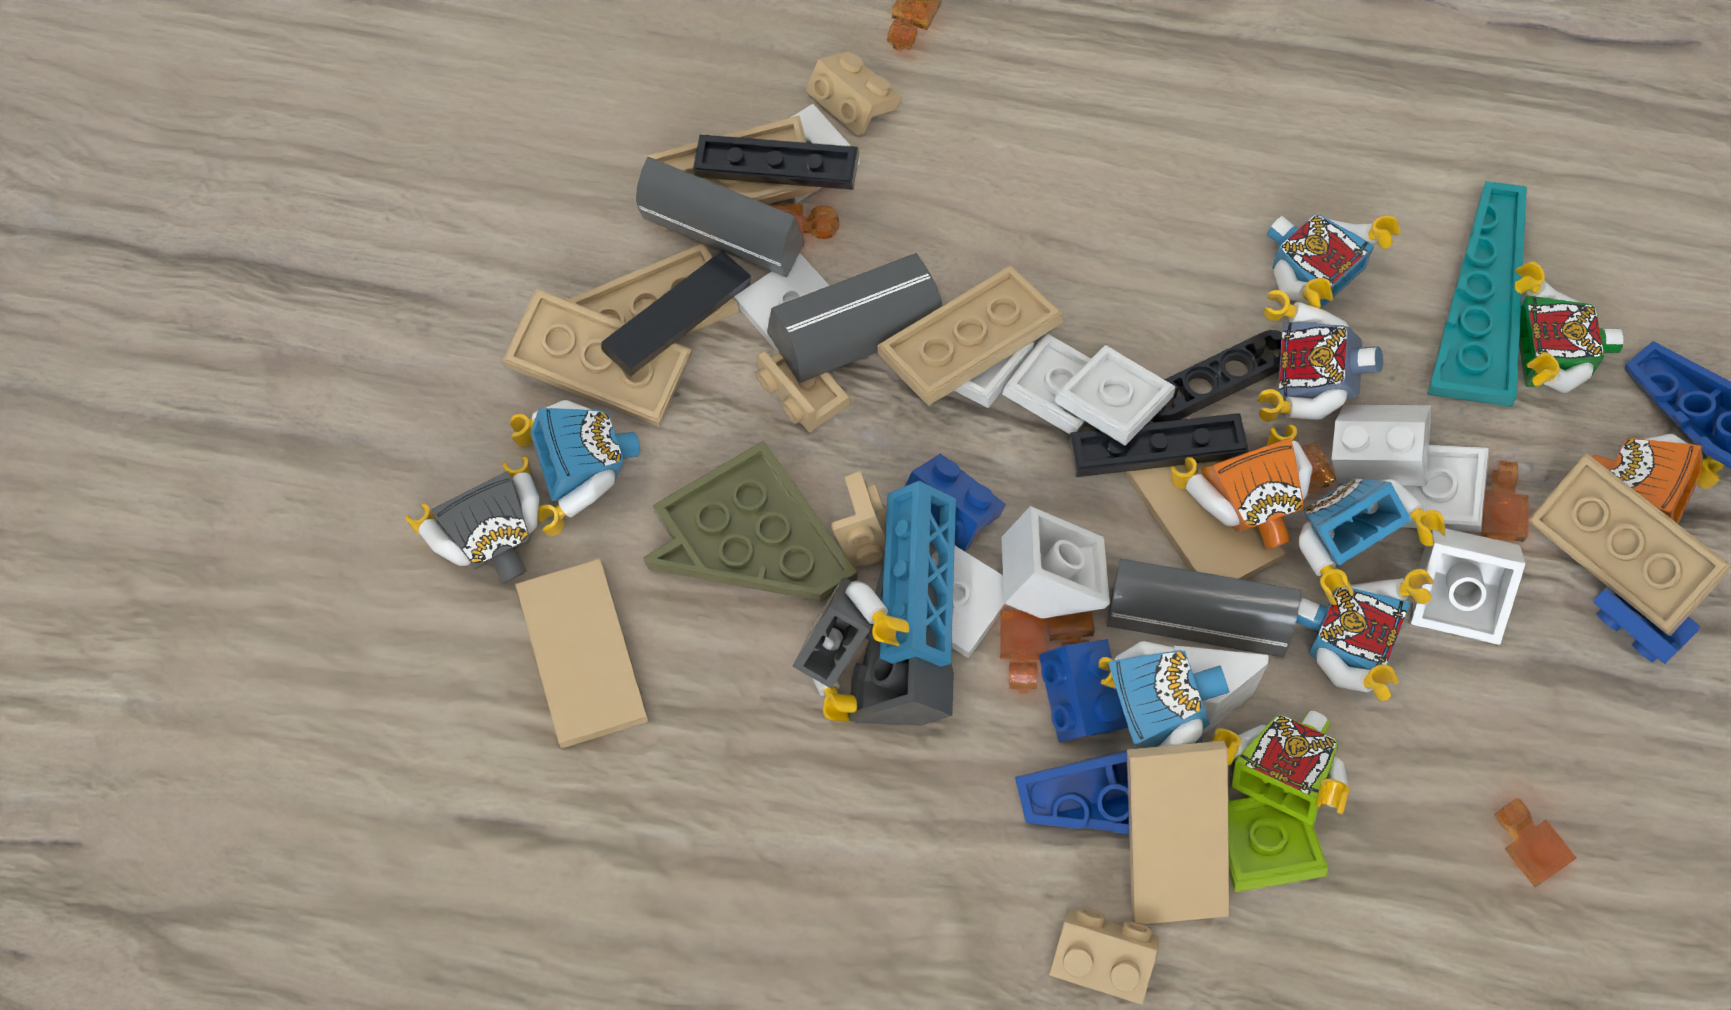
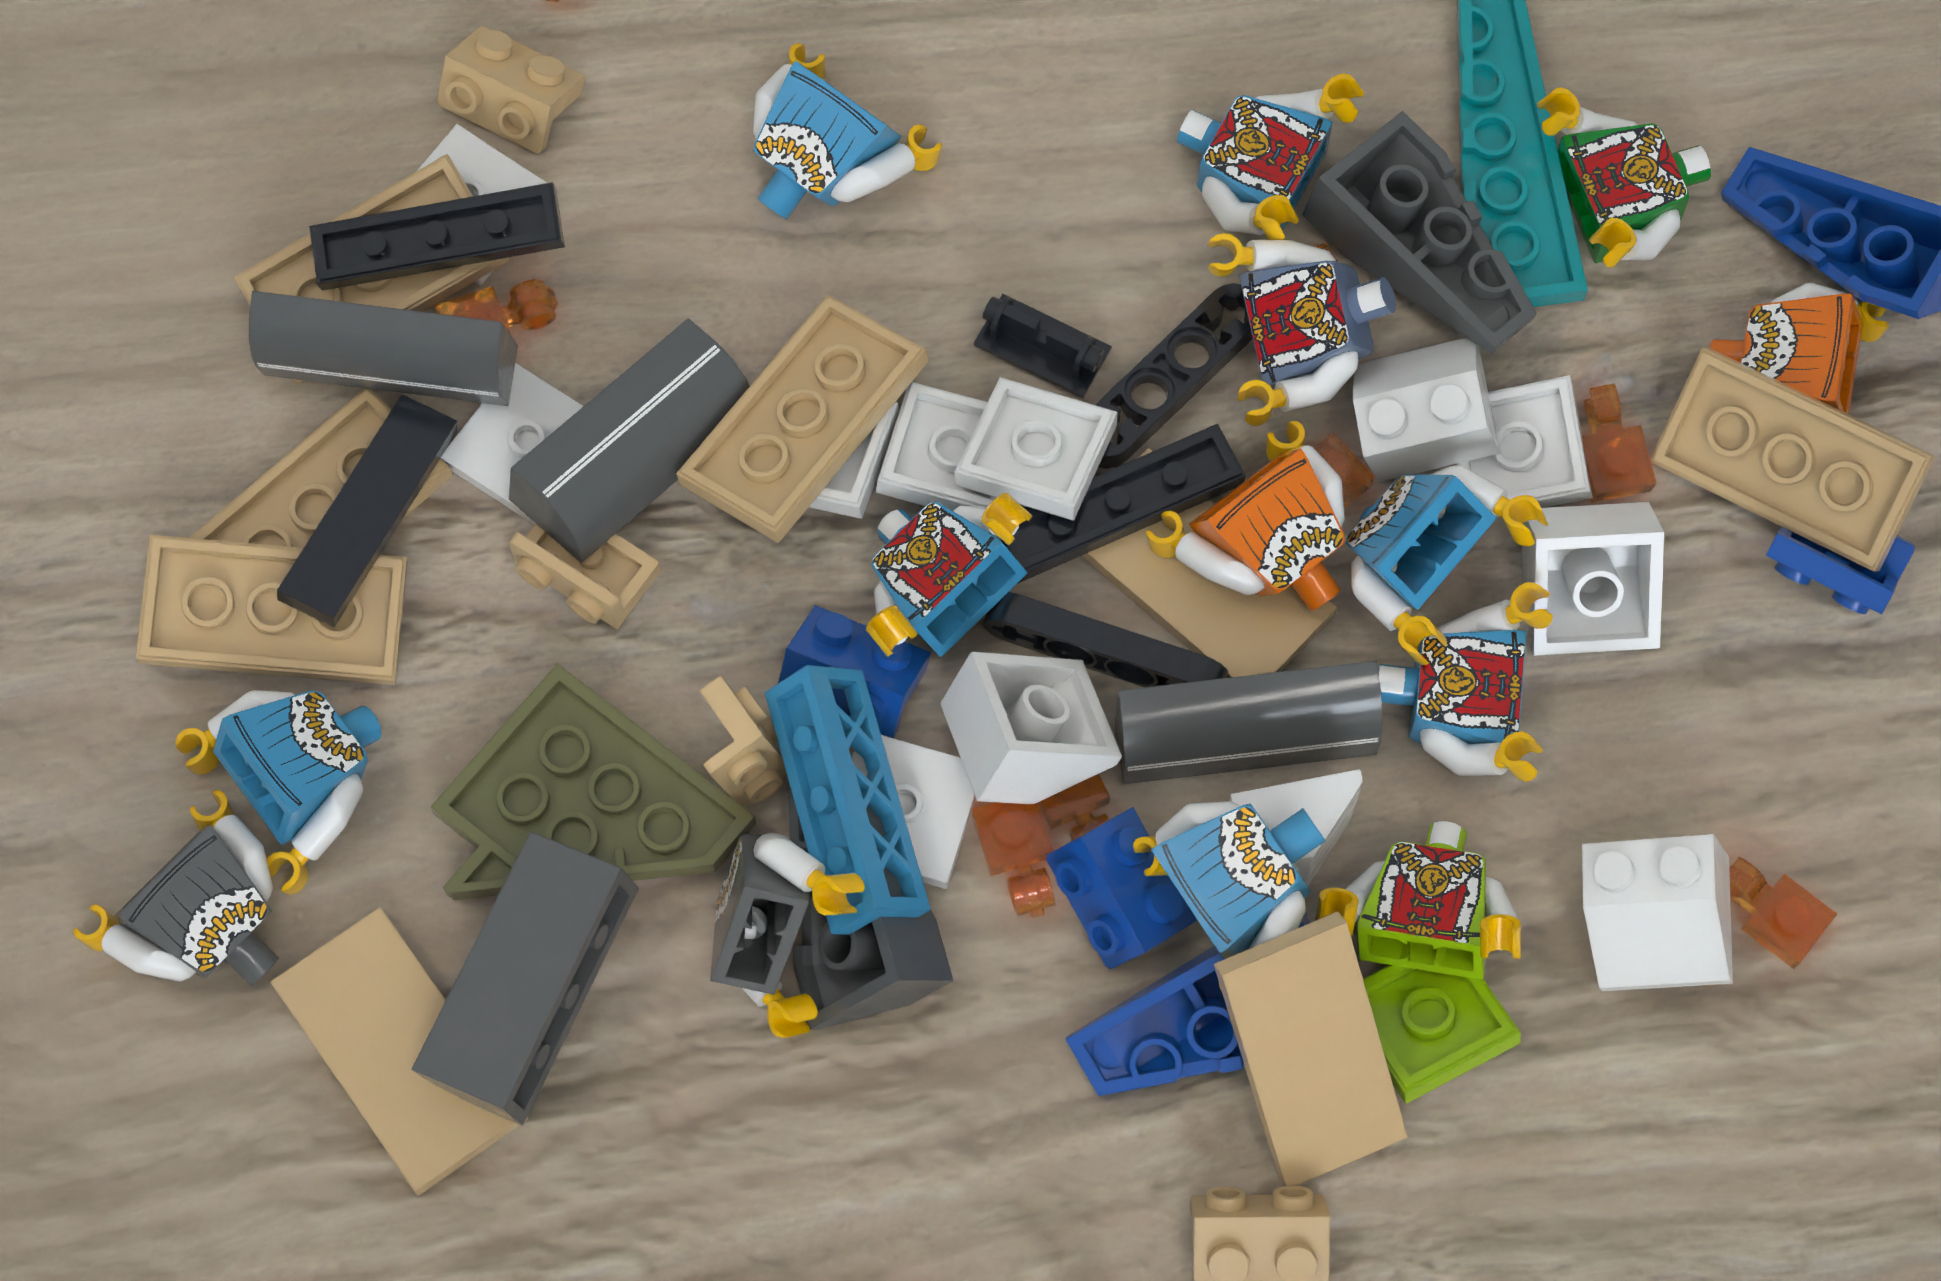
camera: 20 degrees left, 5 degrees up
none -> dark grey brick [411,831,639,1126]
none -> torso [753,43,943,220]
none -> torso [866,493,1032,657]
none -> black hinge [974,293,1112,399]
none -> black beam [983,592,1229,687]
none -> dark grey wedge [1302,111,1537,354]
none -> white slope [1582,834,1733,991]

